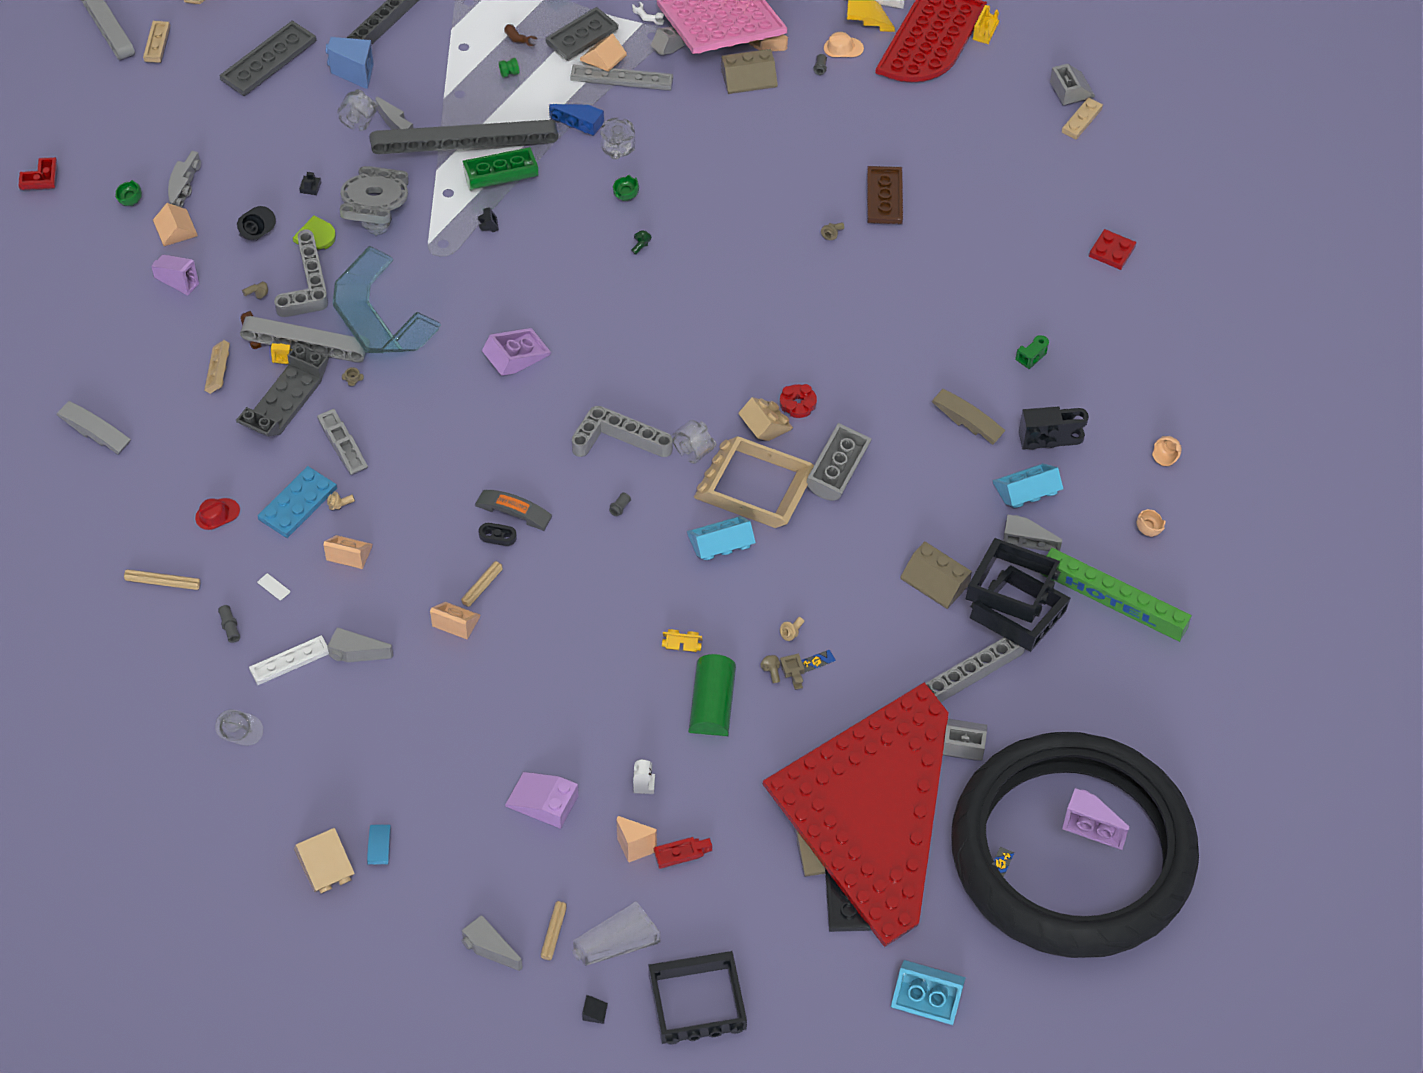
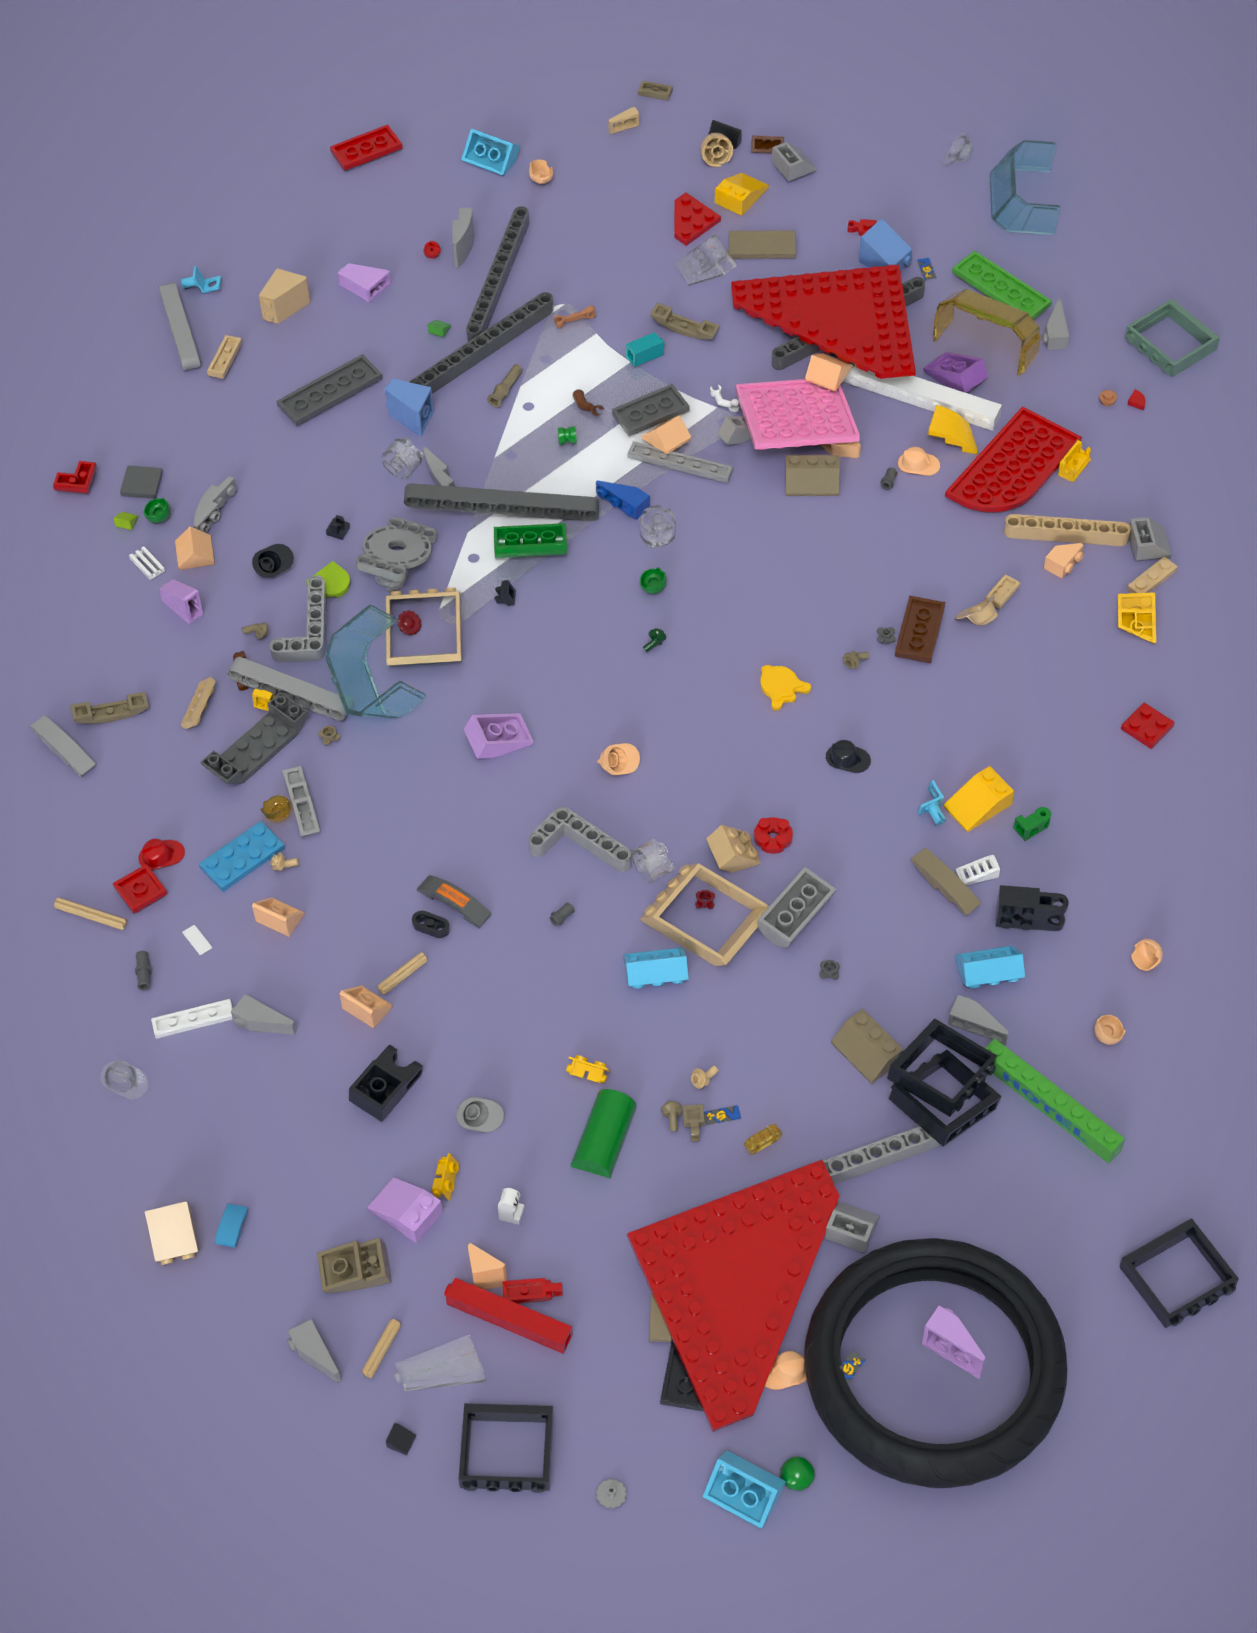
camera: 15 degrees right, 0 degrees up
none -> dark tan slope [70,692,149,724]
none -> lime slope [113,512,138,530]
none -> red plate [113,864,167,914]
none -> dark grey tile [120,466,163,499]
none -> white tile [129,546,165,580]
none -> clear yellow hair [261,795,291,822]
none -> dark tan slope [317,1237,391,1293]
none -> black brick [349,1045,423,1122]
none -> tan window [386,587,462,665]
none -> dark red piece [397,610,422,636]
none -> yellow hinge [431,1153,459,1200]
none -> red brick [444,1278,573,1354]
none -> light grey piece [456,1097,504,1132]
none -> dark tan pin [487,364,523,407]
none -> light grey piece [596,1479,627,1509]
none -> light nougat piece [597,743,640,775]
none -> dark red plate [695,890,715,909]
none -> clear yellow beam [744,1124,782,1154]
none -> yellow tile [760,665,811,711]
none -> light nougat piece [765,1351,807,1390]
none -> green hair [779,1456,815,1491]
none -> dark grey plate [819,960,840,980]
none -> black piece [826,740,871,773]
none -> dark grey plate [877,627,896,645]
none -> medium azure bracket [918,780,947,826]
none -> yellow slope [943,766,1015,832]
none -> tan piece [955,596,998,625]
none -> white slope [955,855,1000,886]
none -> tan plate [985,574,1021,609]
none -> tan beam [1004,514,1131,546]
none -> light nougat slope [1044,543,1084,578]
none -> yellow slope [1118,593,1156,644]
none -> black window [1120,1218,1239,1329]

